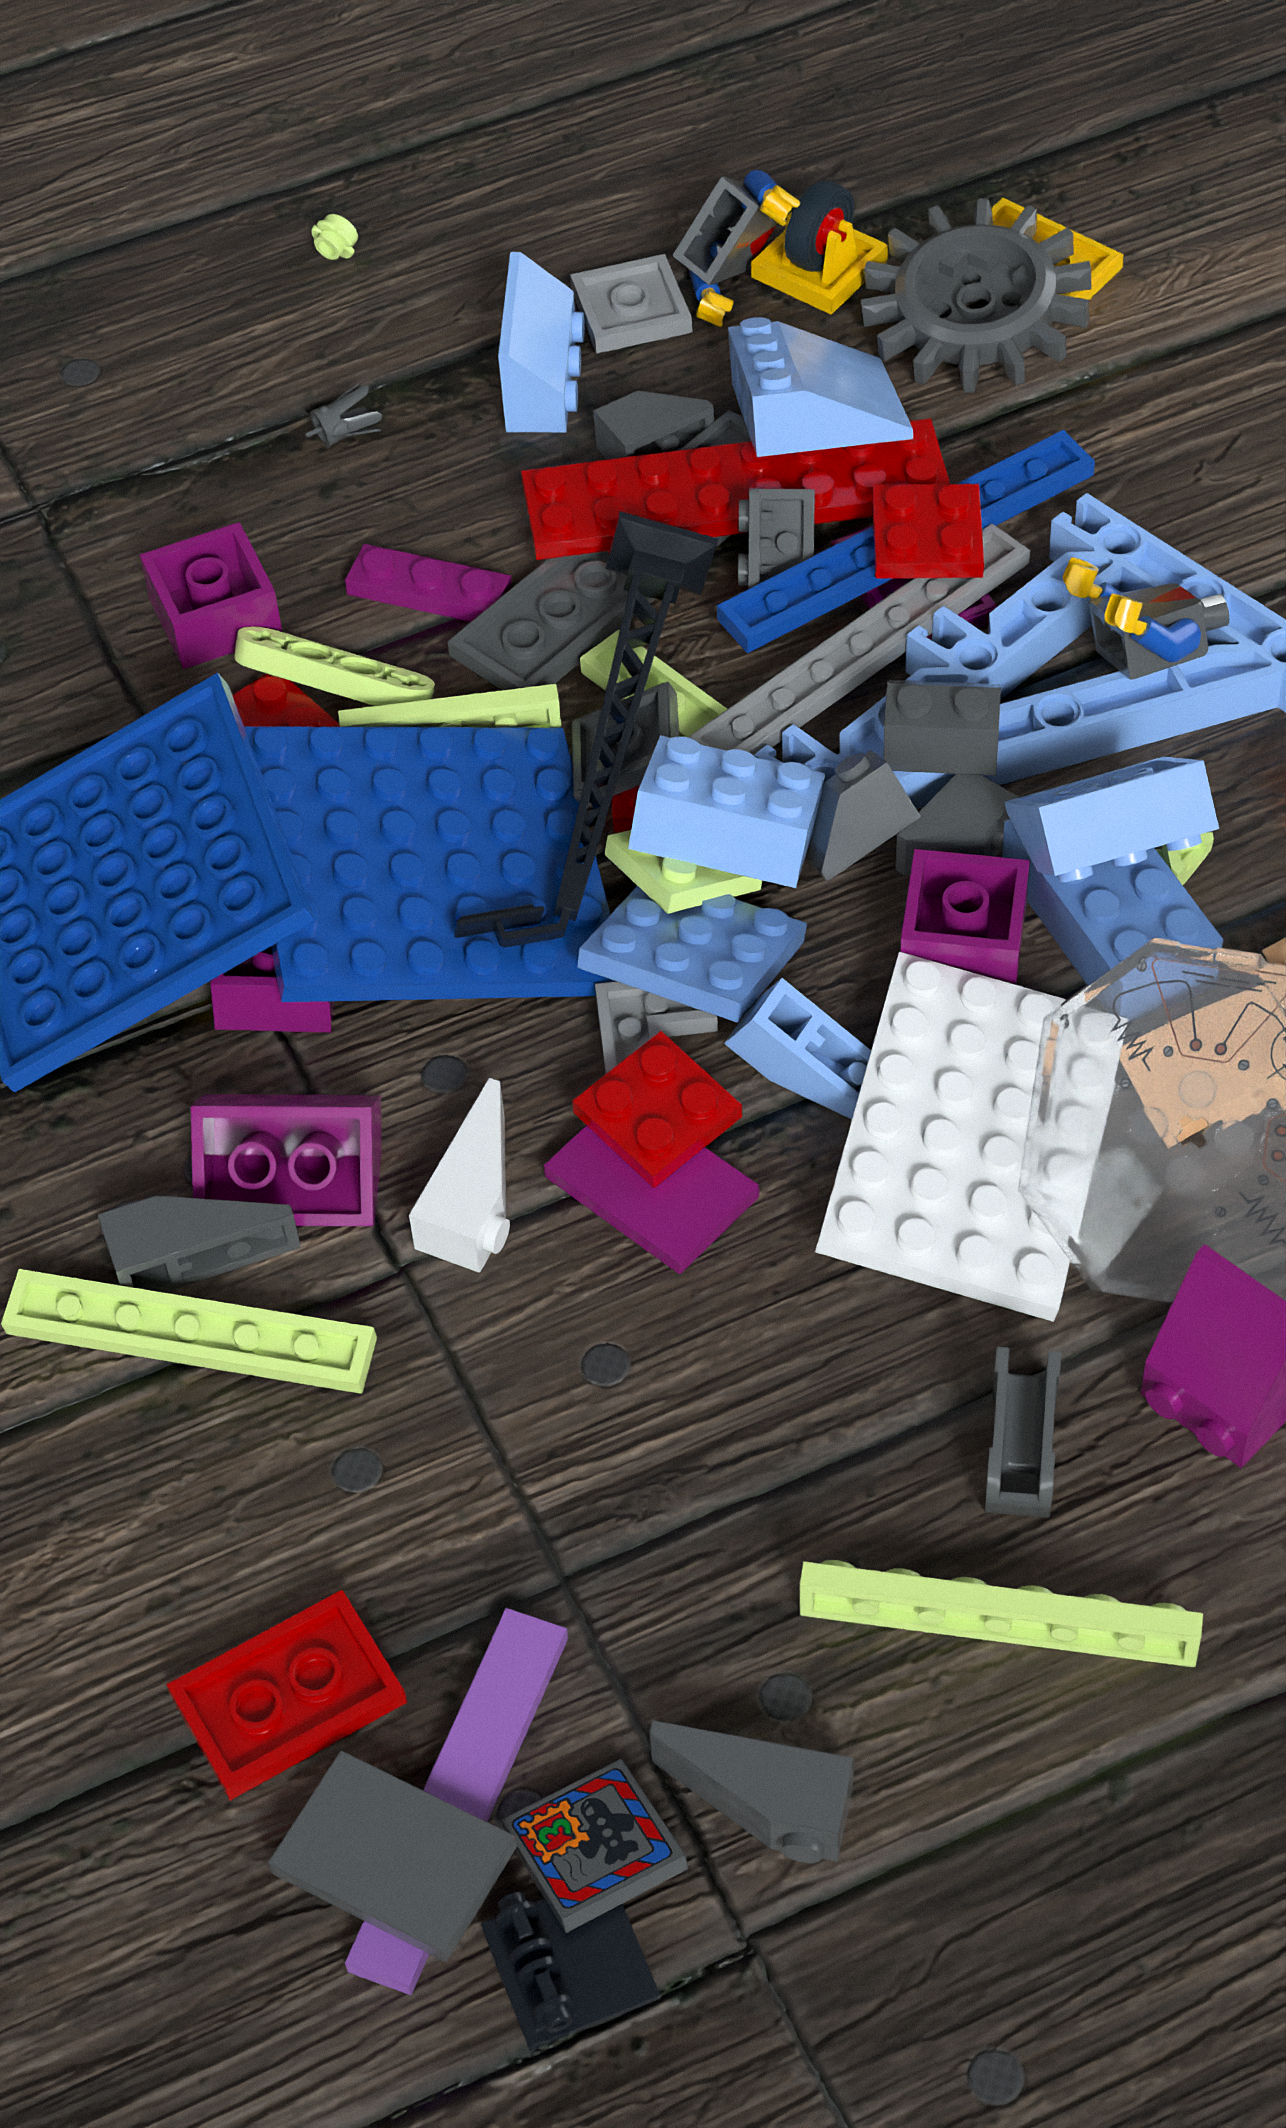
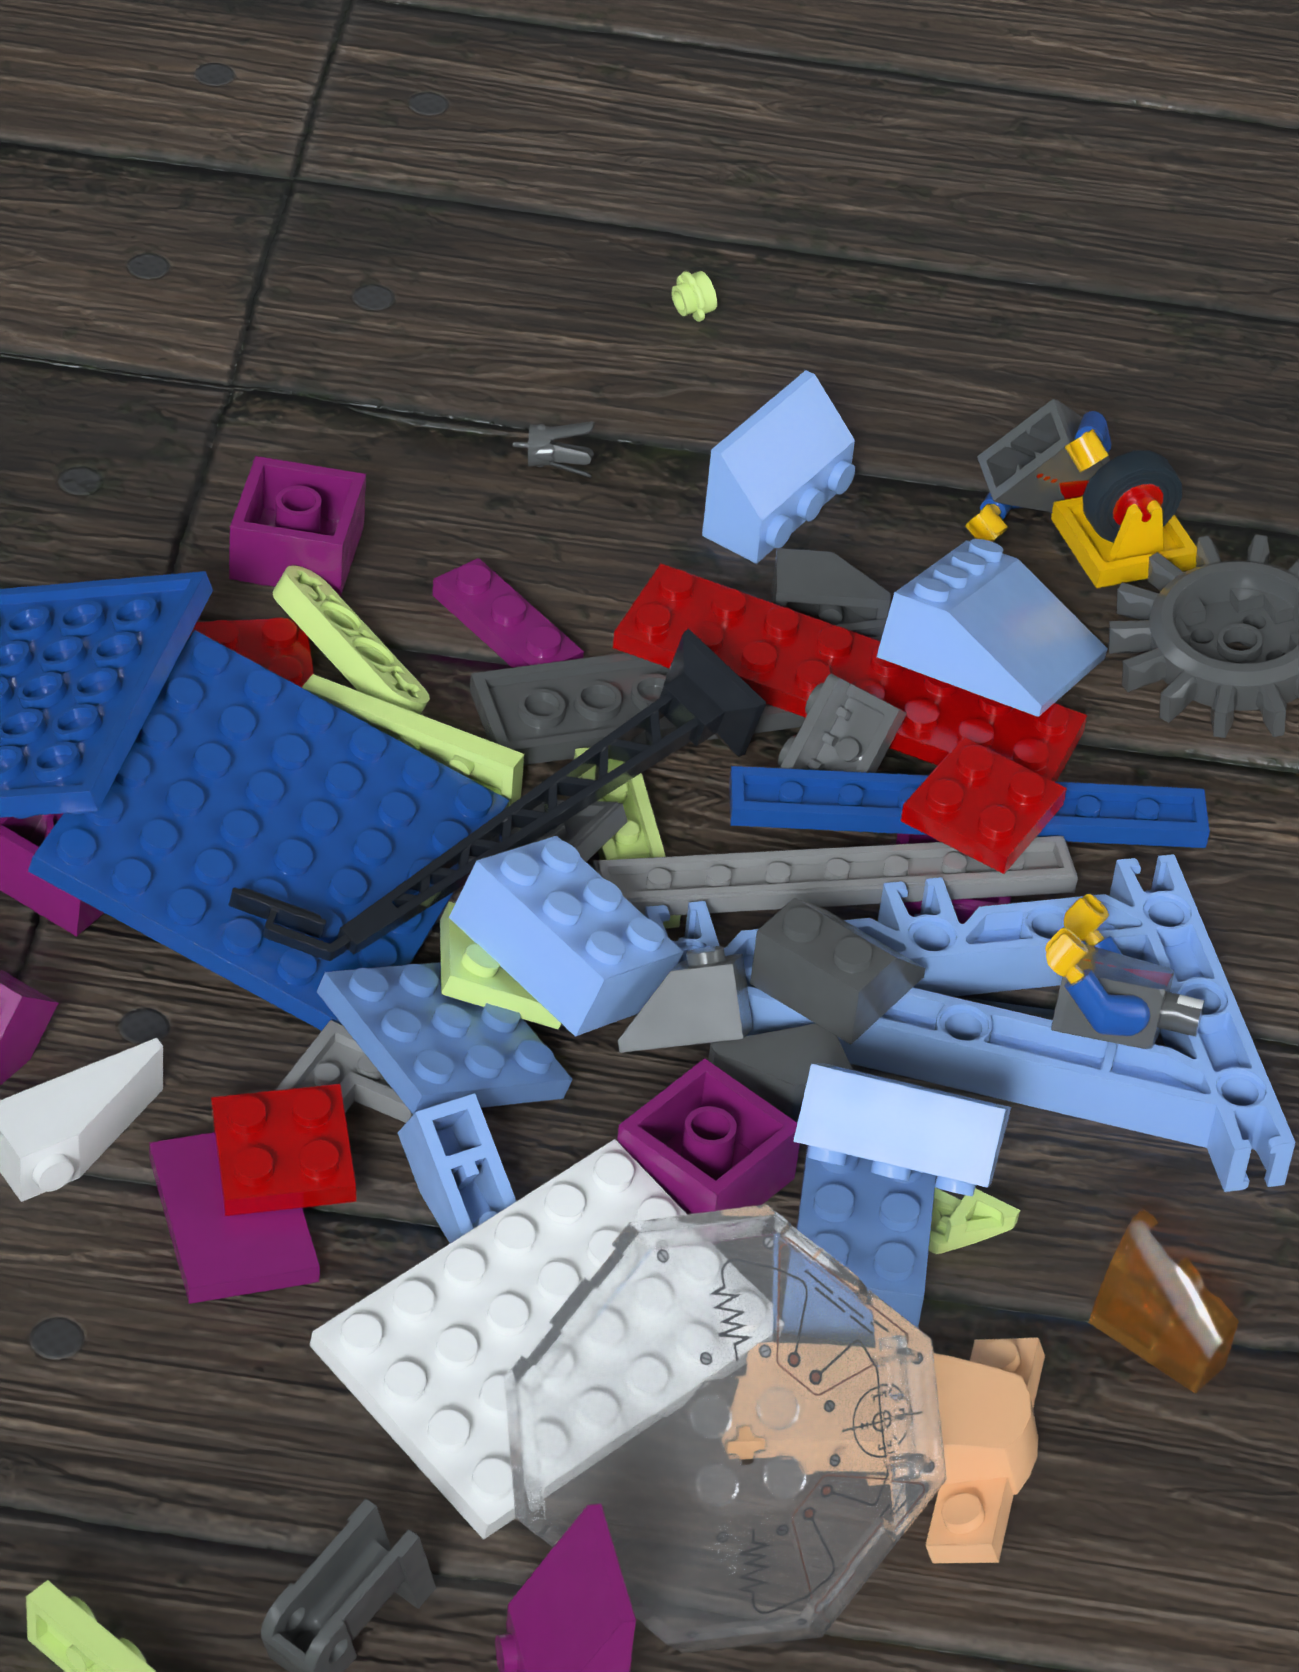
camera: 25 degrees right, 10 degrees down
light grey plate [570,254,692,354] -> none

